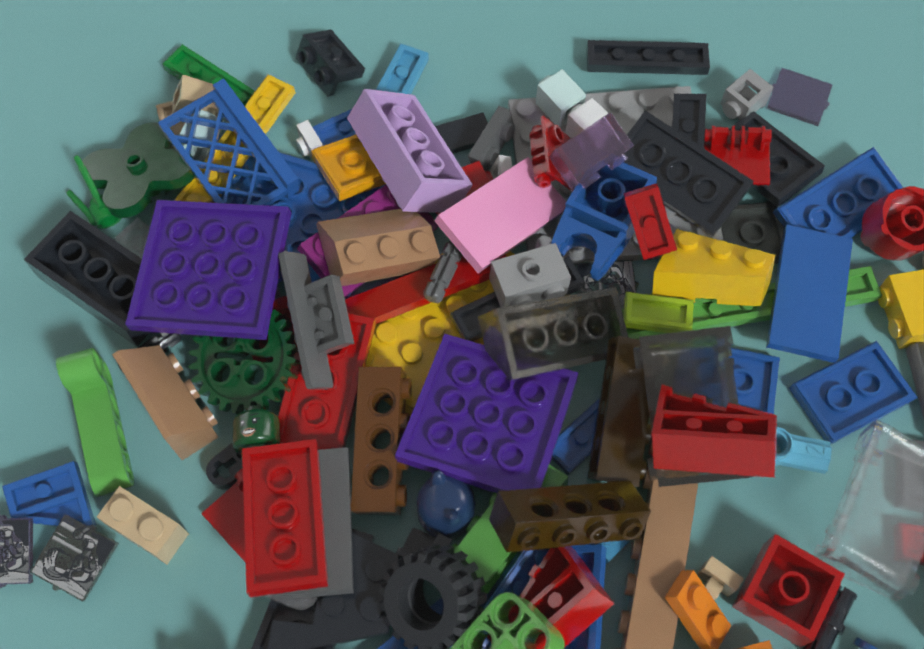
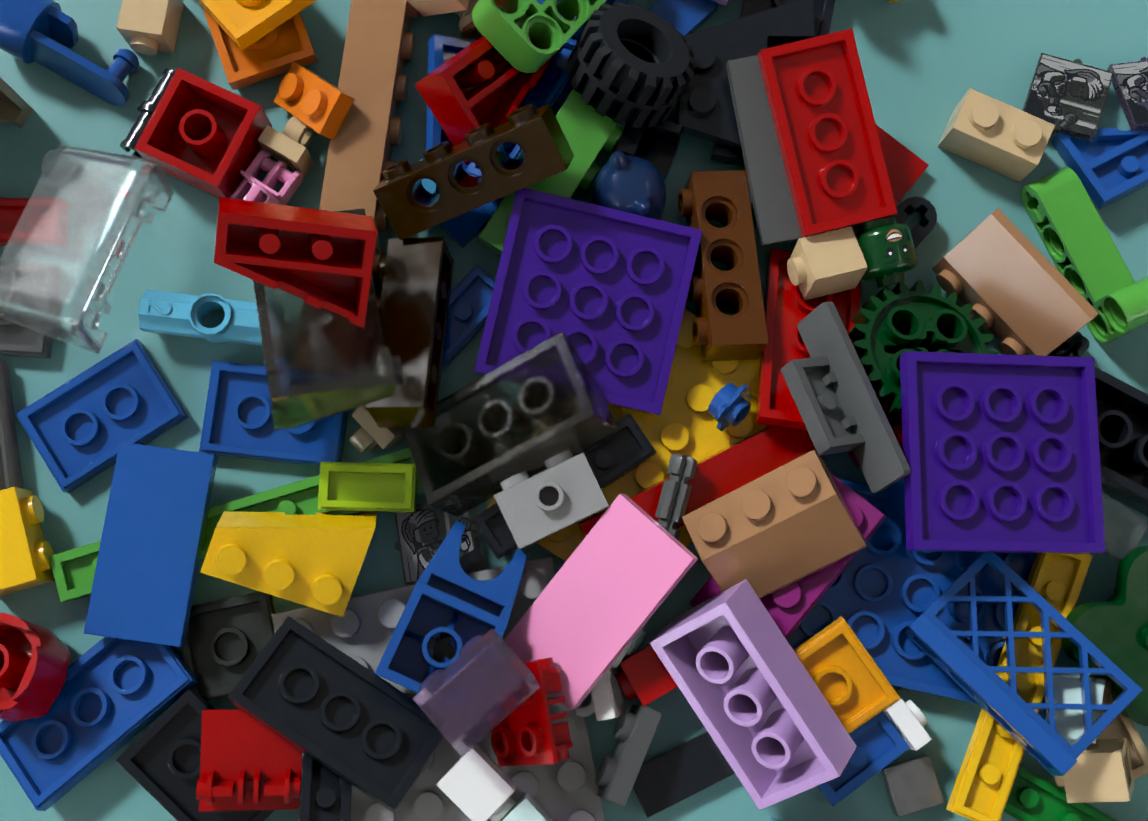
camera: 170 degrees right, 15 degrees up
red plate [624,183,677,260] -> none
none -> bright pink arm [216,150,303,219]
none -> blue plate [708,383,751,431]
none -> tan brick [787,226,868,301]
none -> flat silver tile [881,754,944,817]

